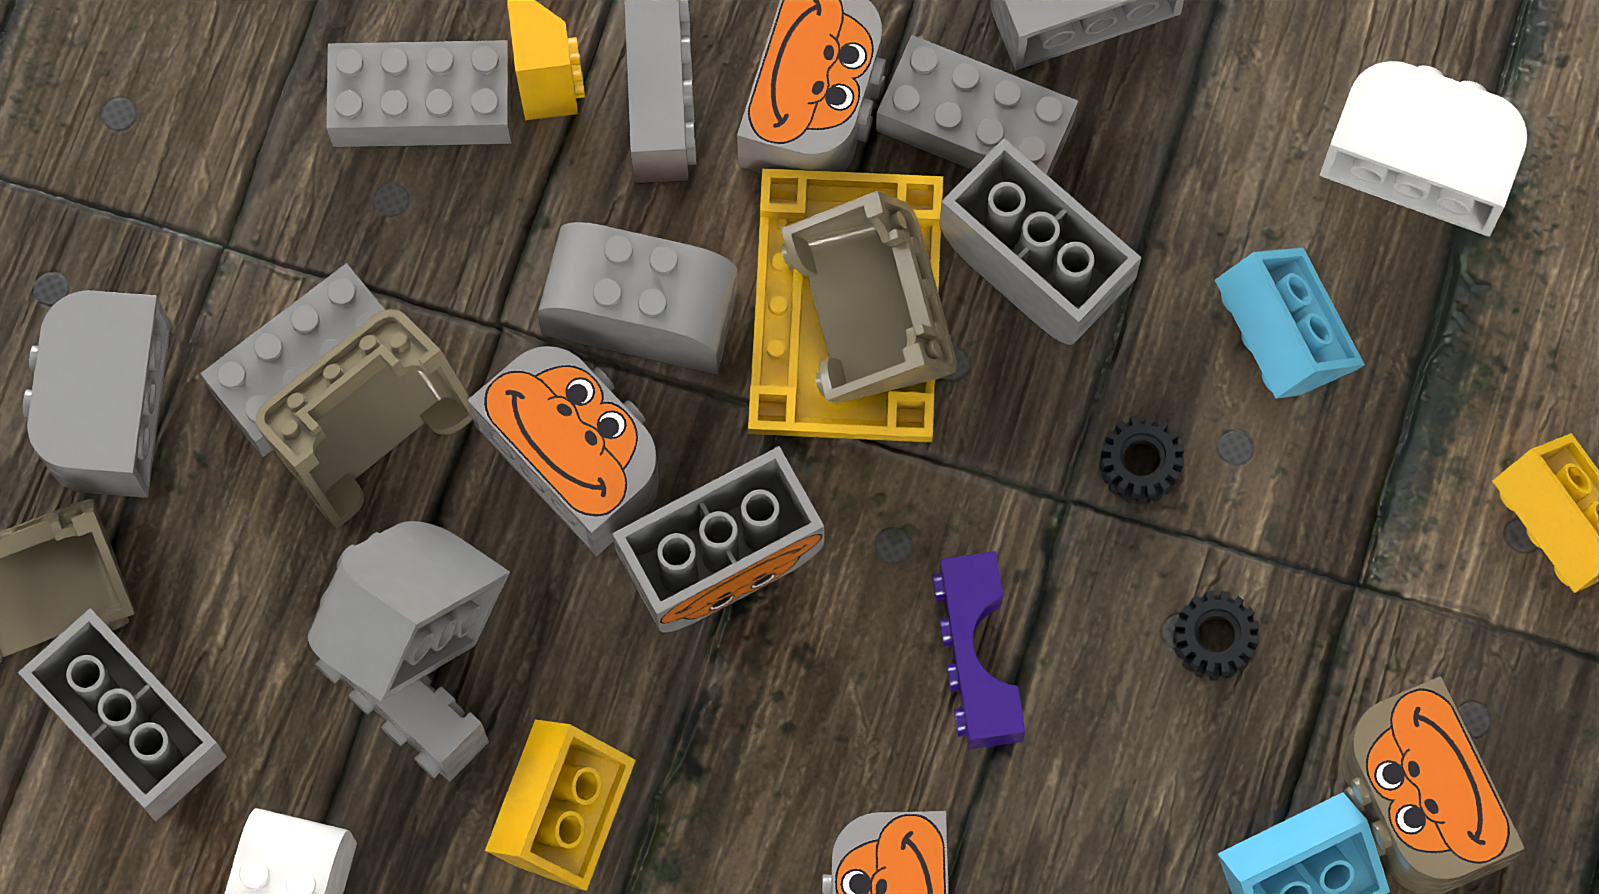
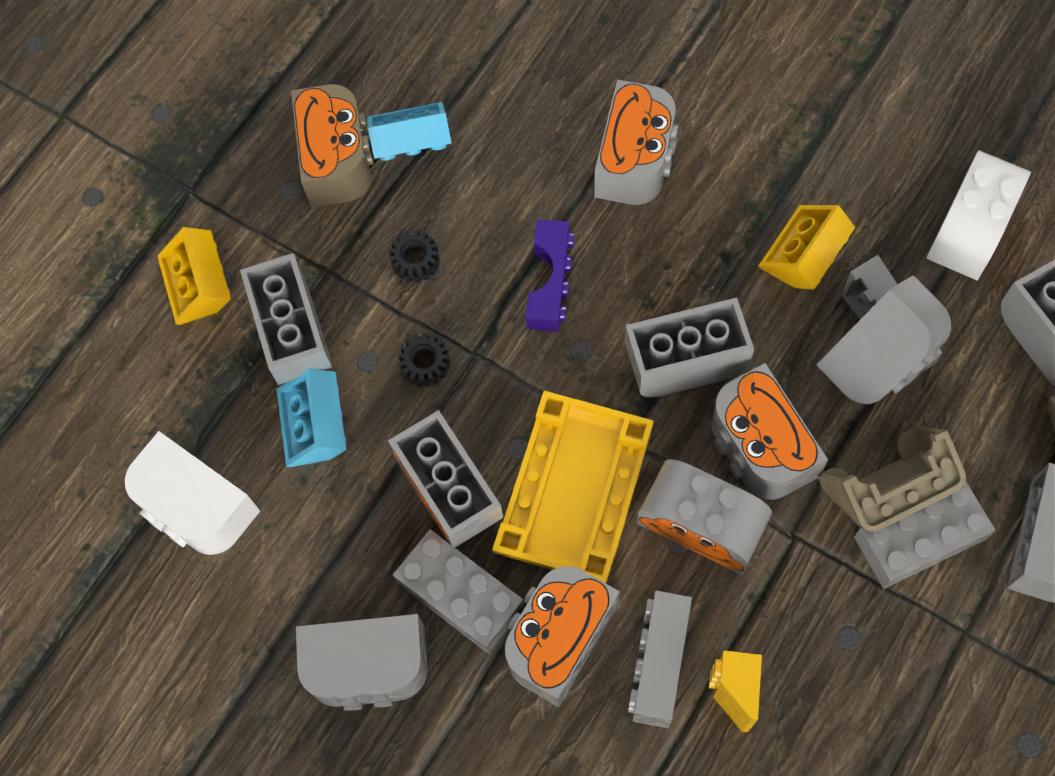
camera: 160 degrees left, 5 degrees down
light grey brick [326,40,512,147] -> none
dark tan windscreen [781,191,957,403] -> none
none -> light grey brick [240,253,332,385]

